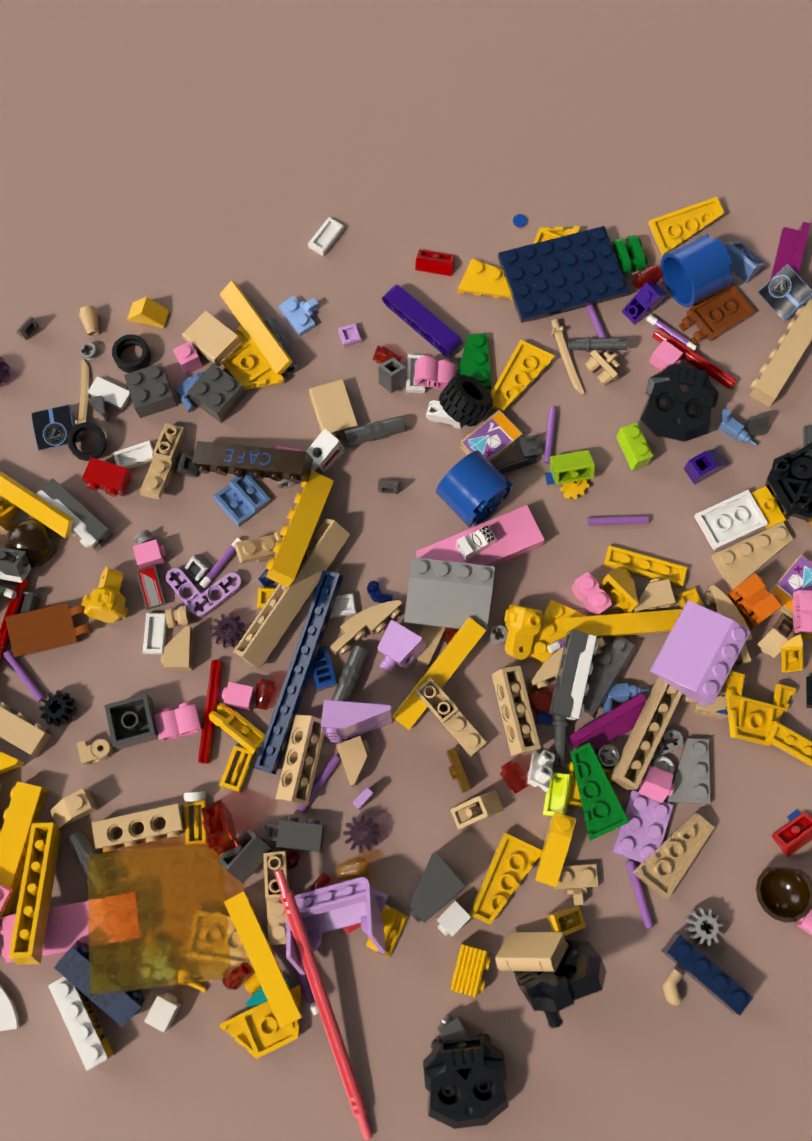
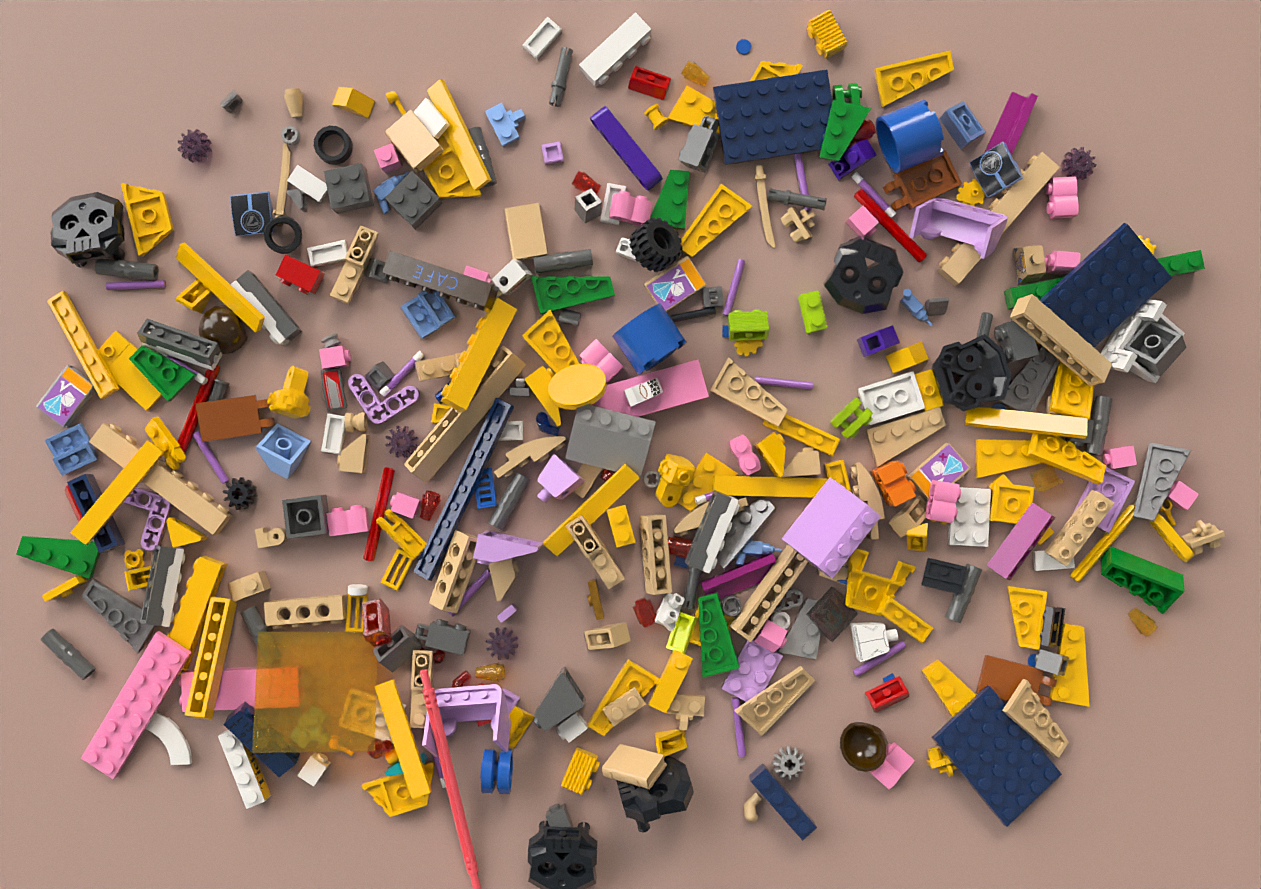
camera: 10 degrees right, 15 degrees up
none -> light blue slope [256,423,311,479]
none -> yellow hand [386,91,406,116]
none -> white tile [414,98,450,139]
none -> blue wheel [481,749,513,794]
none -> flat silver tile [510,378,531,397]
none -> yellow wing [522,310,580,373]
none -> yellow slope [524,366,562,427]
none -> green wing [531,276,615,314]
none -> yellow tile [548,364,607,410]
none -> dark grey pin [549,47,573,107]
none -> white brick [579,12,651,87]
none -> bright pink brick [580,339,624,384]
none -> tan plate [603,687,646,726]
none -> yellow brick [607,504,636,547]
none -> yellow bush [644,104,669,130]
none -> brick [678,116,720,173]
none -> clear yellow cone [681,61,710,87]
none -> tan wing [710,357,788,428]
none -> yellow brick [806,10,848,59]
none -> clear smoke tile [806,586,858,642]
none -> green wing [819,100,871,163]
none -> lime brick [830,397,873,439]
none -> white torso [850,622,898,662]
none -> medium lavender bar [853,641,906,677]
none -> yellow slope [886,341,929,373]
none -> lavender windscreen [909,198,1008,259]
none -> yellow piece [956,179,985,206]

